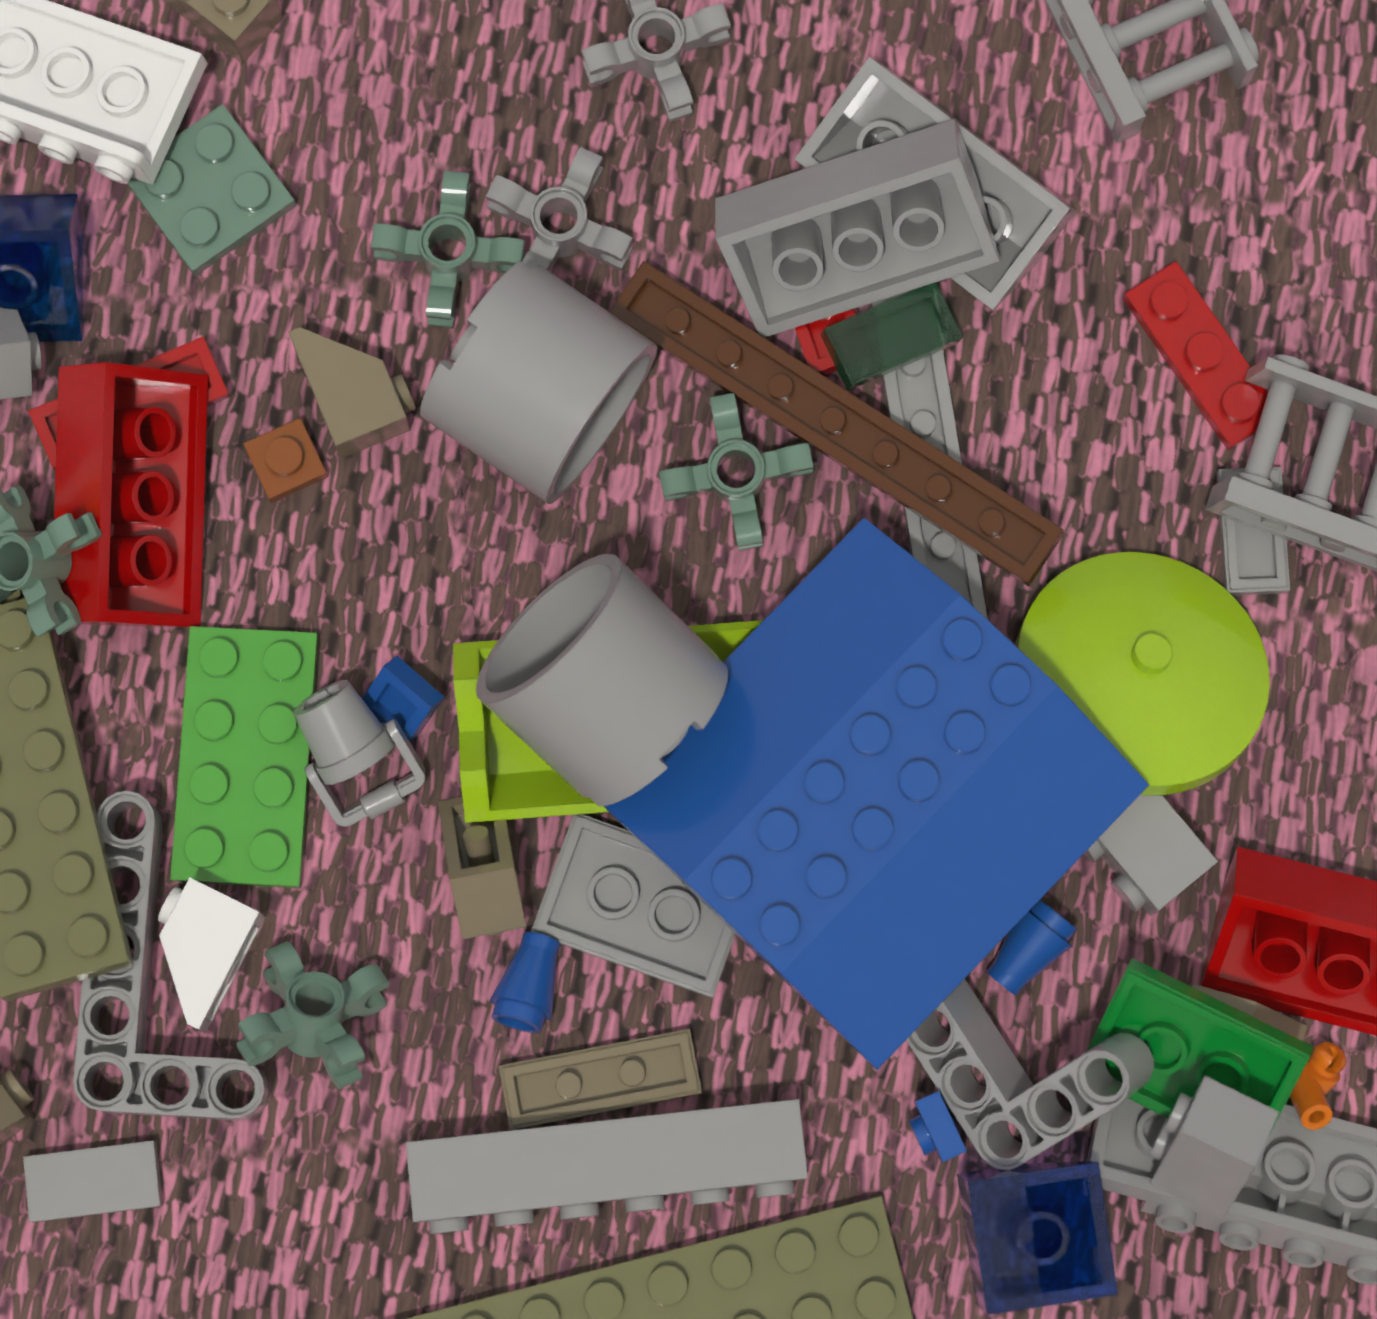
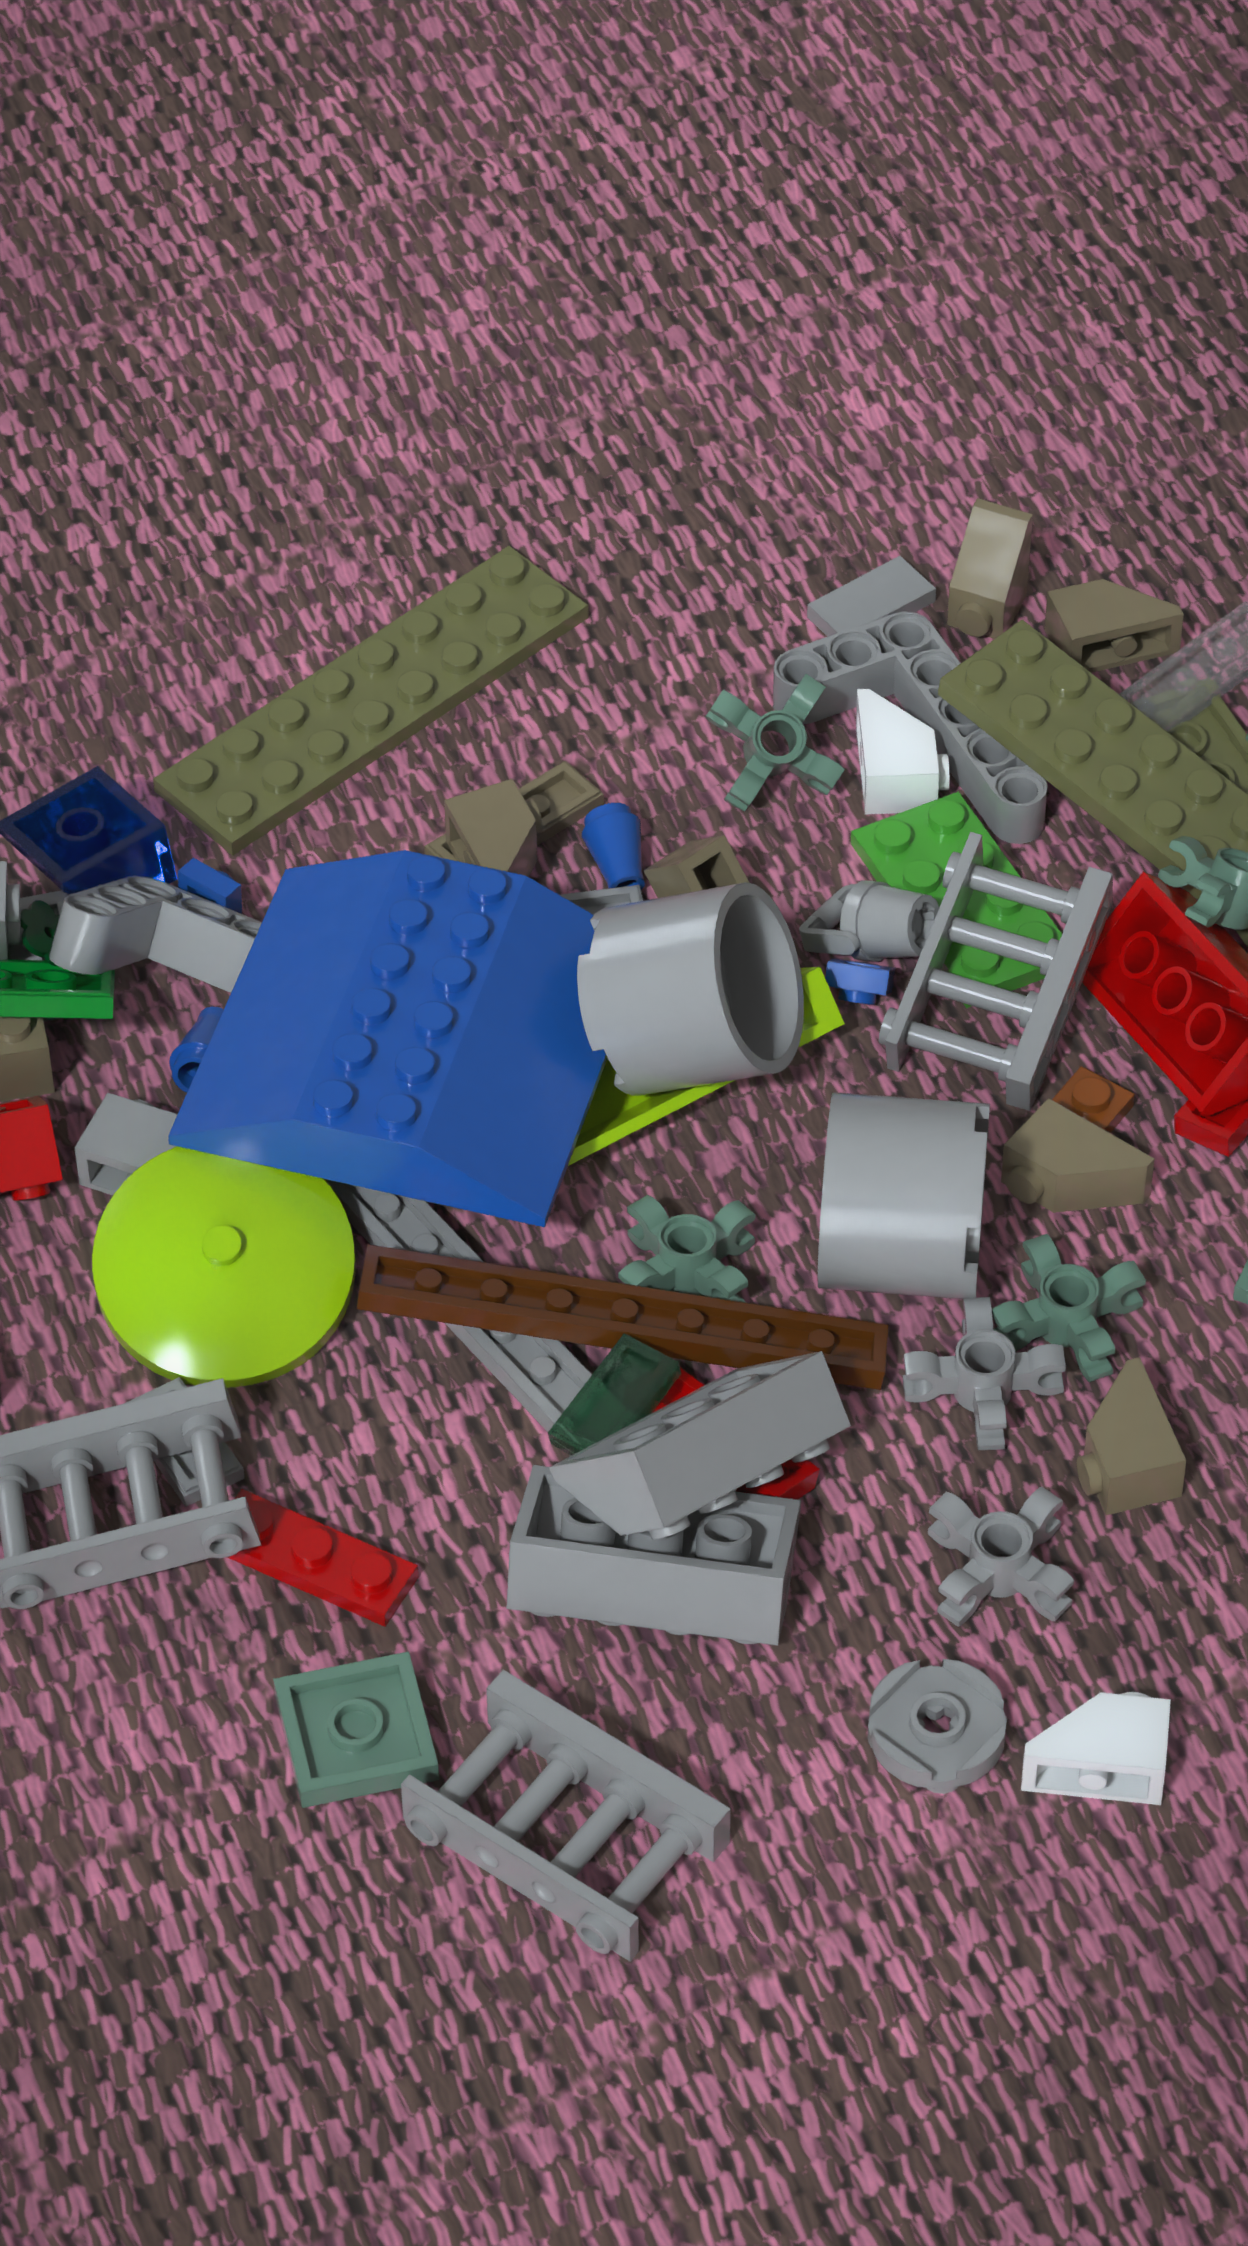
camera: 155 degrees right, 30 degrees down
light grey brick [406,1099,808,1234] -> none
none -> dark green plant [21,900,60,966]
none -> sand green plate [273,1651,439,1808]
none -> dark tan slope [444,779,543,877]
none -> light grey fence [879,832,1113,1111]
none -> dark tan slope [1077,1357,1186,1515]

